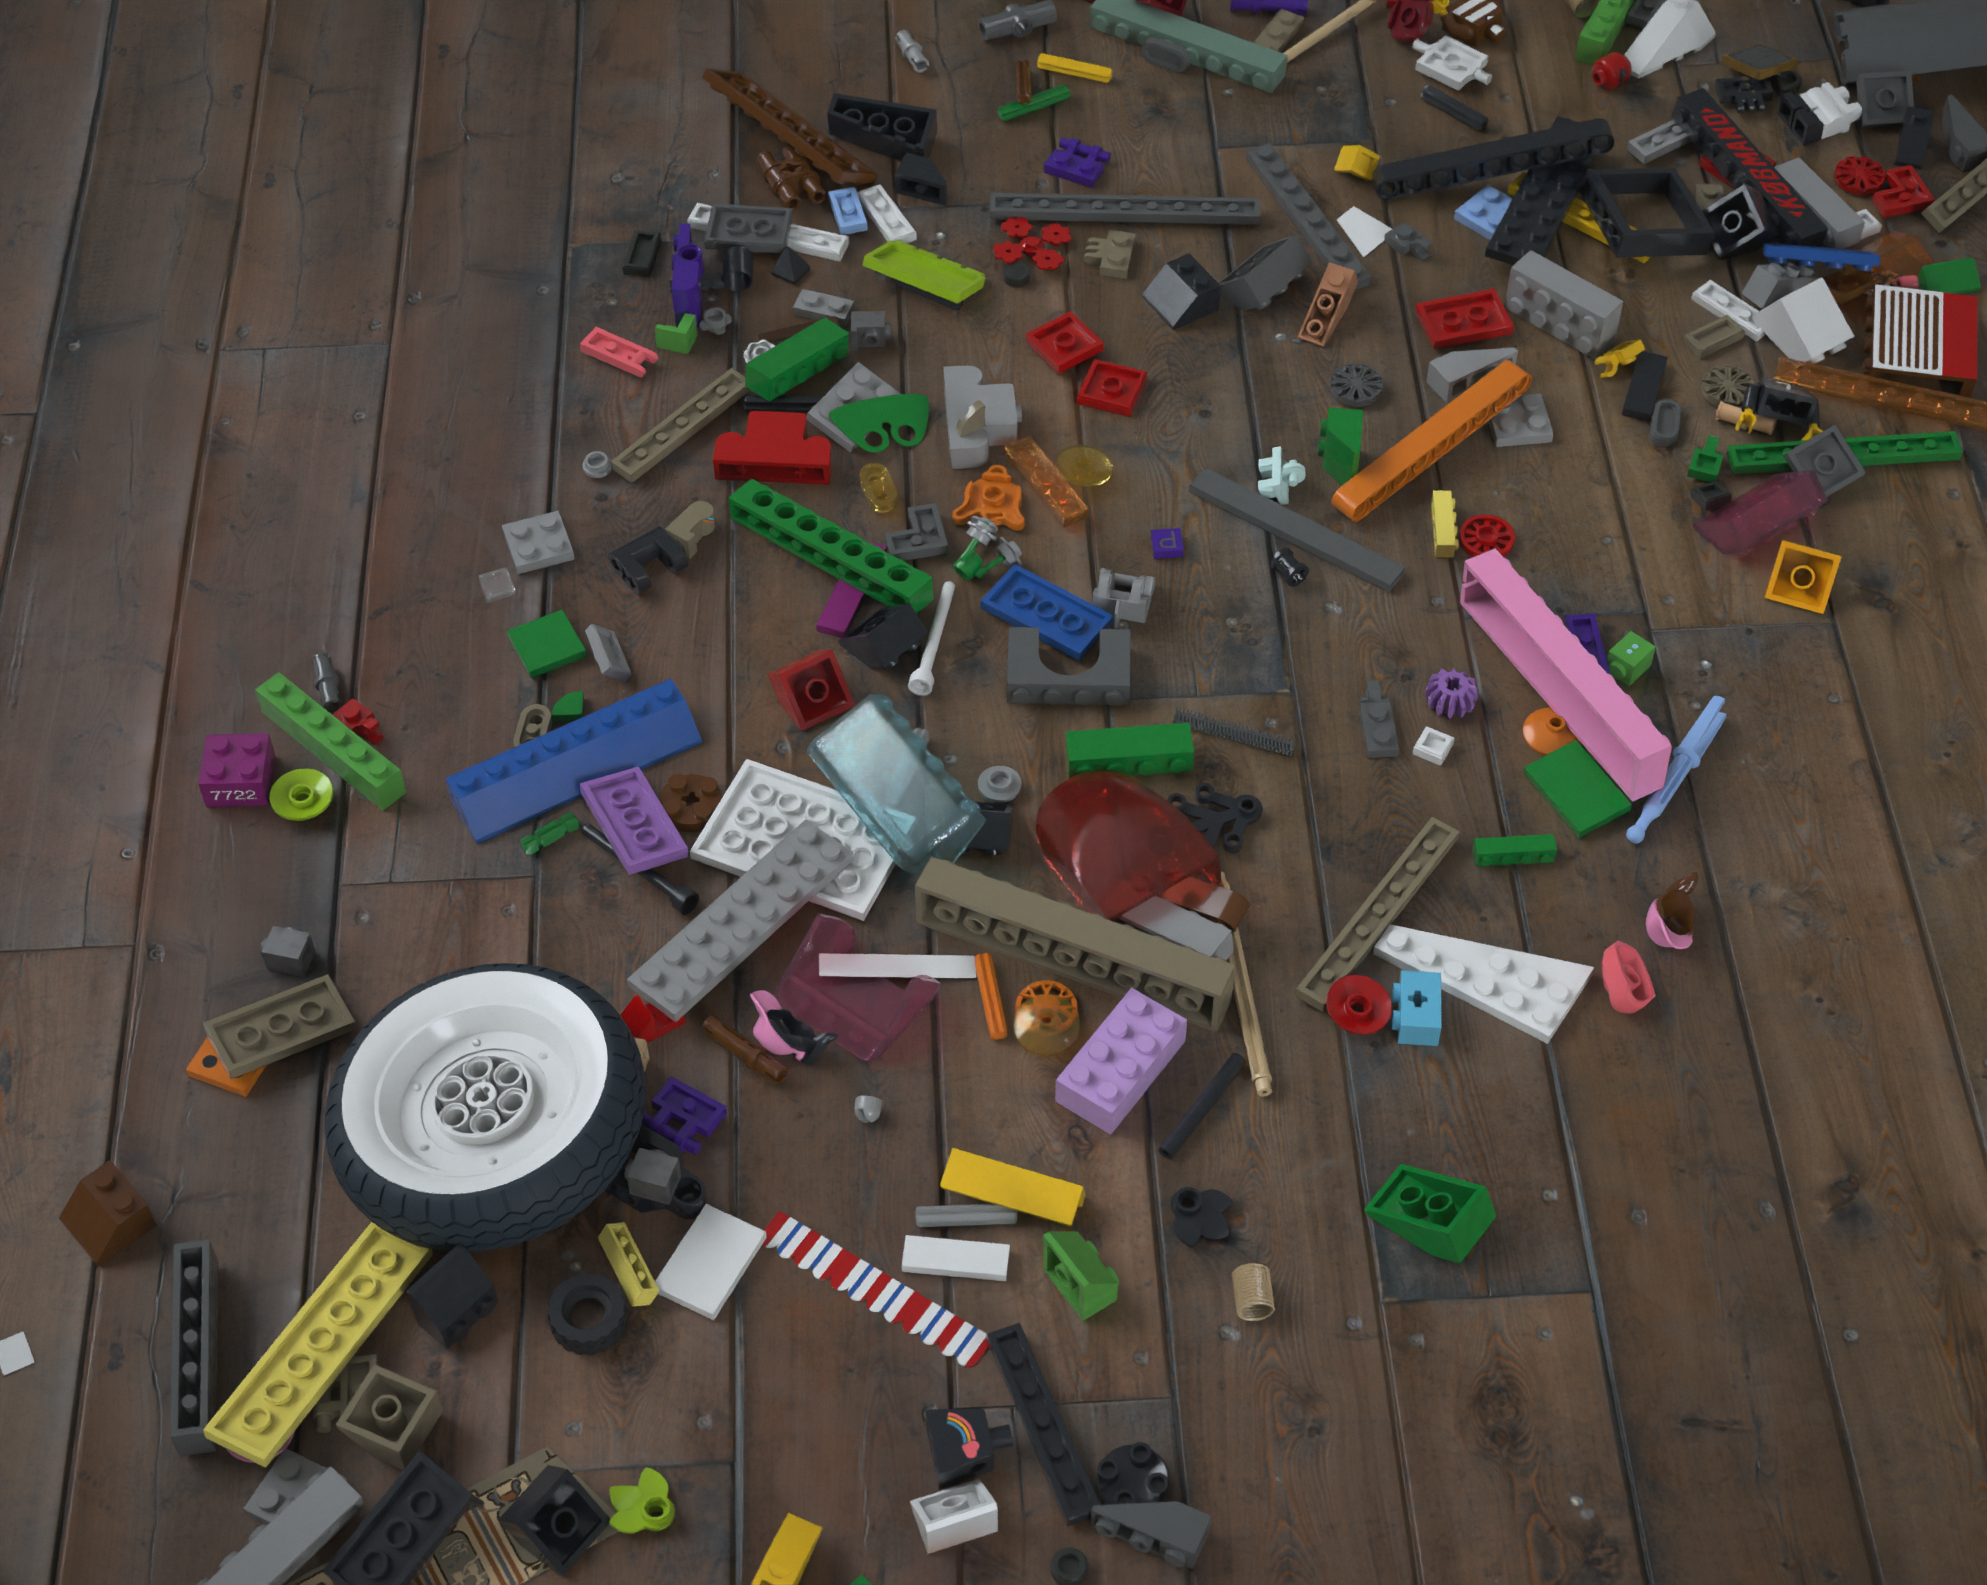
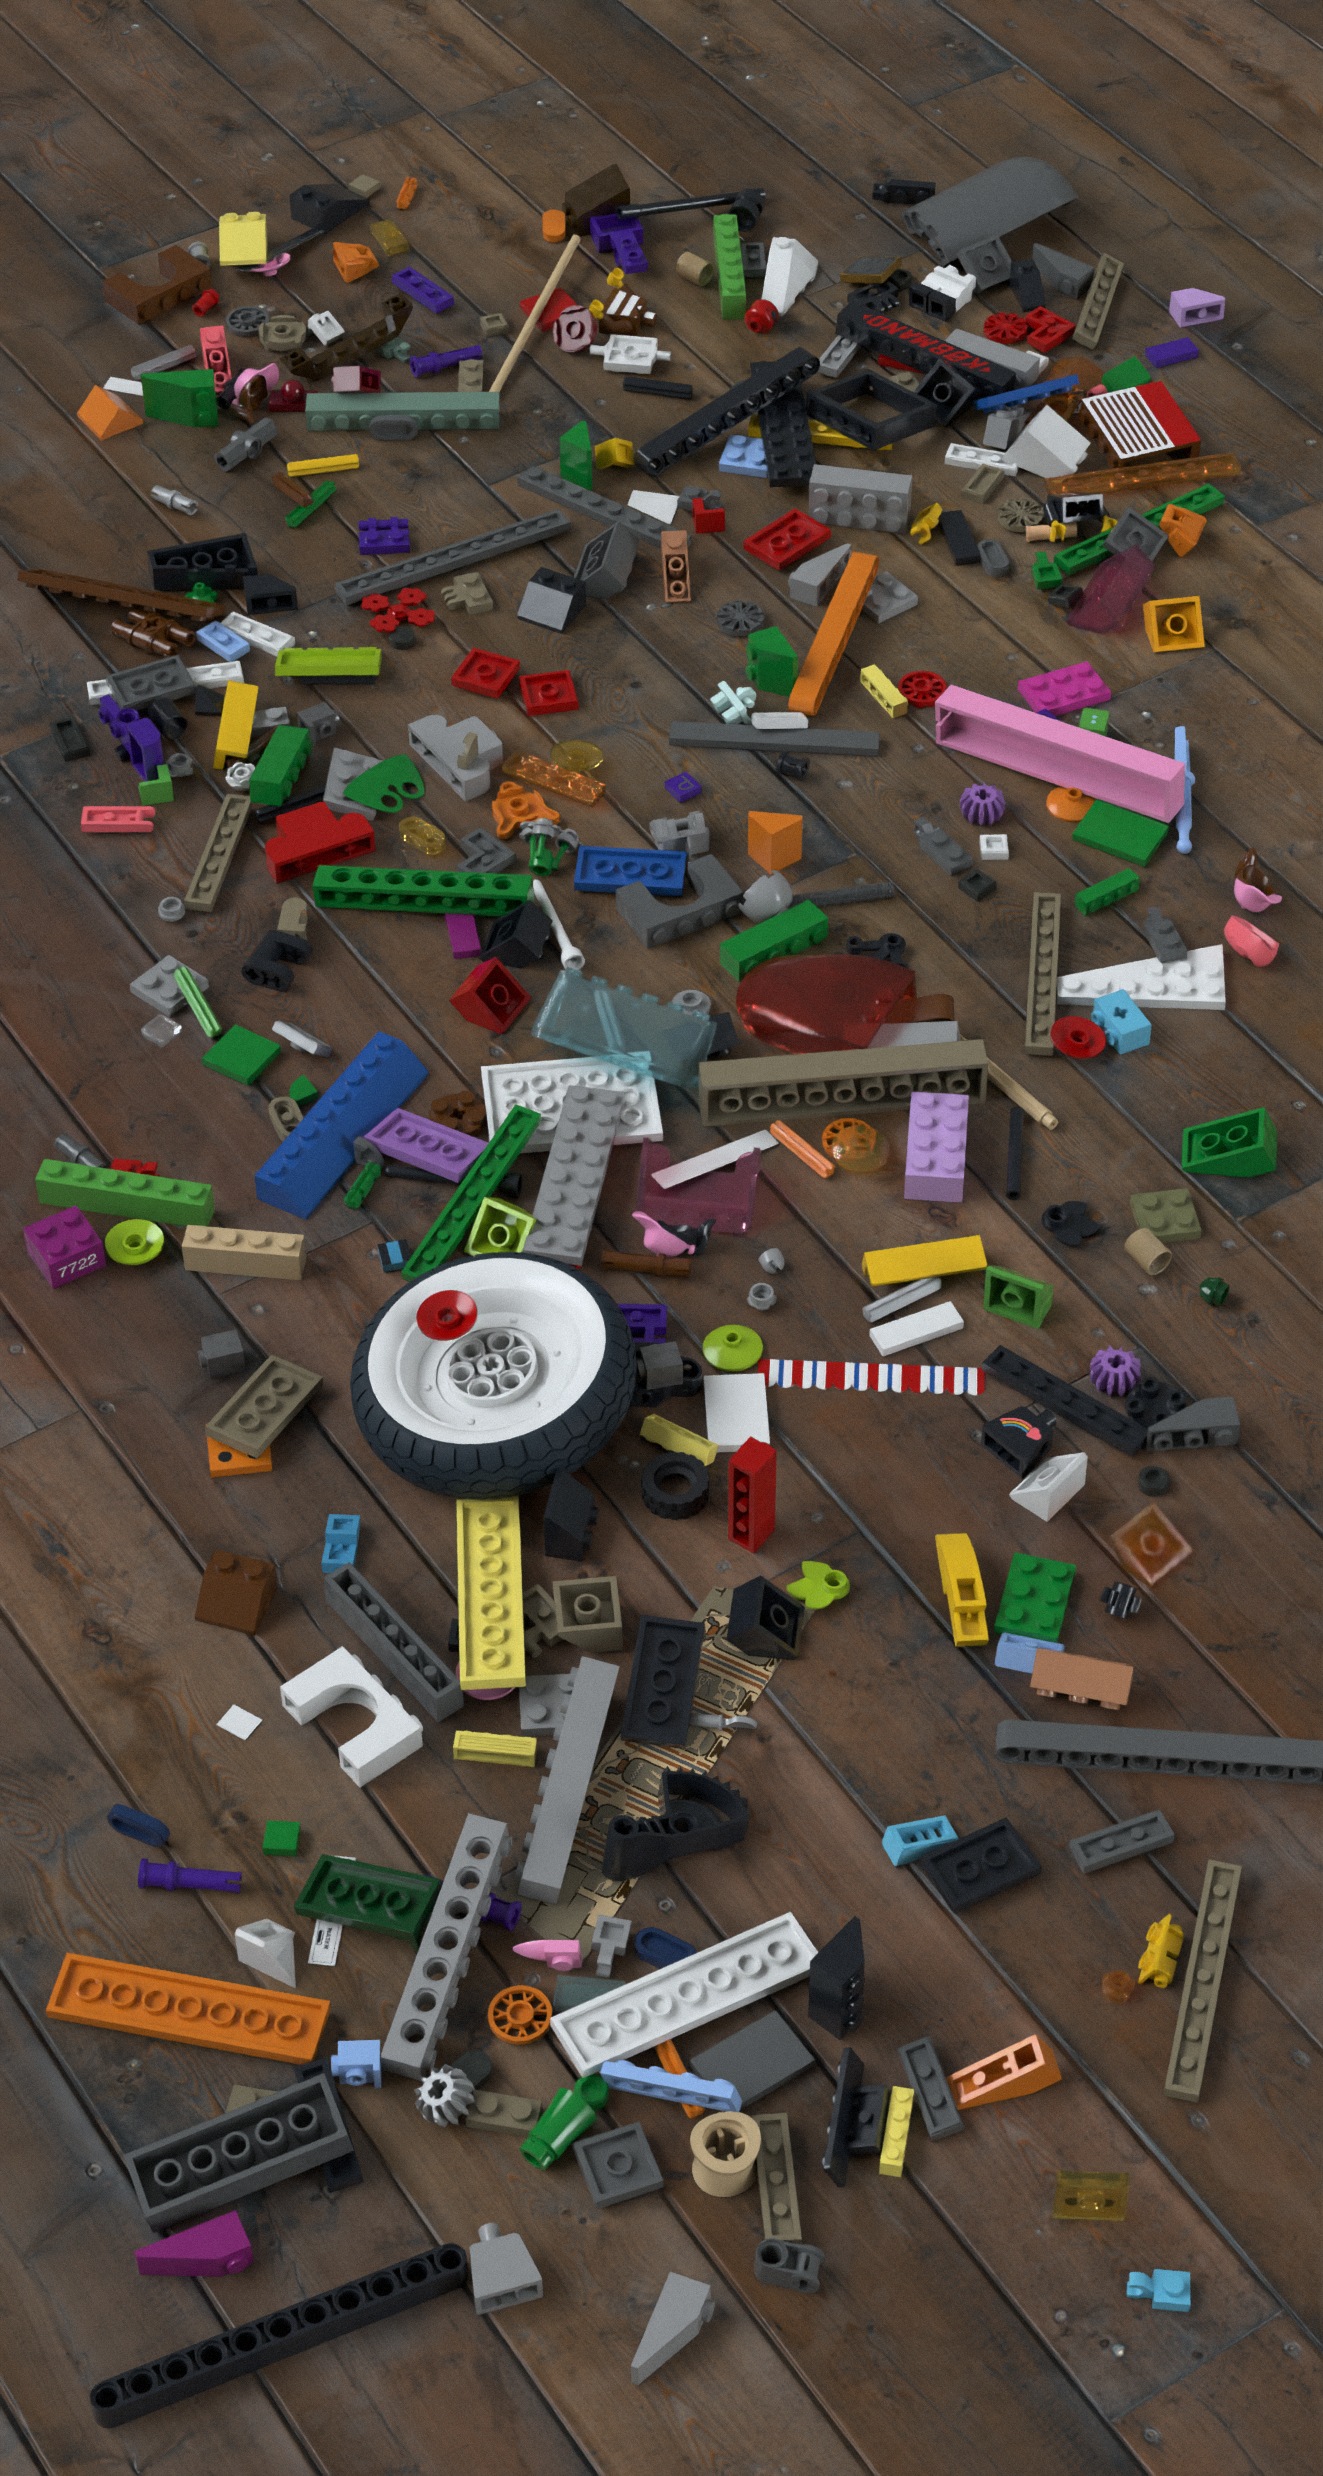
camera: 30 degrees left, 5 degrees down
none -> bright green axle [174,967,222,1038]
none -> tan brick [182,1225,306,1280]
none -> green plant [185,583,218,603]
none -> yellow panel [213,680,258,770]
none -> white arch [280,1646,423,1788]
none -> dark azure slope [321,1514,360,1573]
none -> dark grey tile [353,1136,385,1170]
none -> tile [377,1239,411,1272]
none -> green plate [401,1104,542,1282]
none -> red dish [416,1290,478,1341]
none -> light yellow piece [453,1730,538,1767]
none -> lime slope [464,1197,536,1256]
none -> green slope [559,421,592,490]
none -> red panel [692,498,725,534]
none -> lime dish [703,1325,763,1372]
none -> red brick [728,1436,777,1554]
none -> light grey cylinder [738,870,793,924]
none -> light grey plate [747,1283,777,1310]
none -> orange slope [748,811,803,875]
none -> white tile [751,712,808,729]
none -> pearl dark grey tile [958,869,997,902]
none -> dark pink plate [1018,661,1111,716]
none -> medium lavender gear [1090,1345,1141,1397]
none -> olive plate [1130,1188,1201,1243]
none -> dark grey hinge [1144,906,1187,962]
none -> orange piece [1159,504,1207,557]
none -> dark green plate [1200,1277,1230,1306]

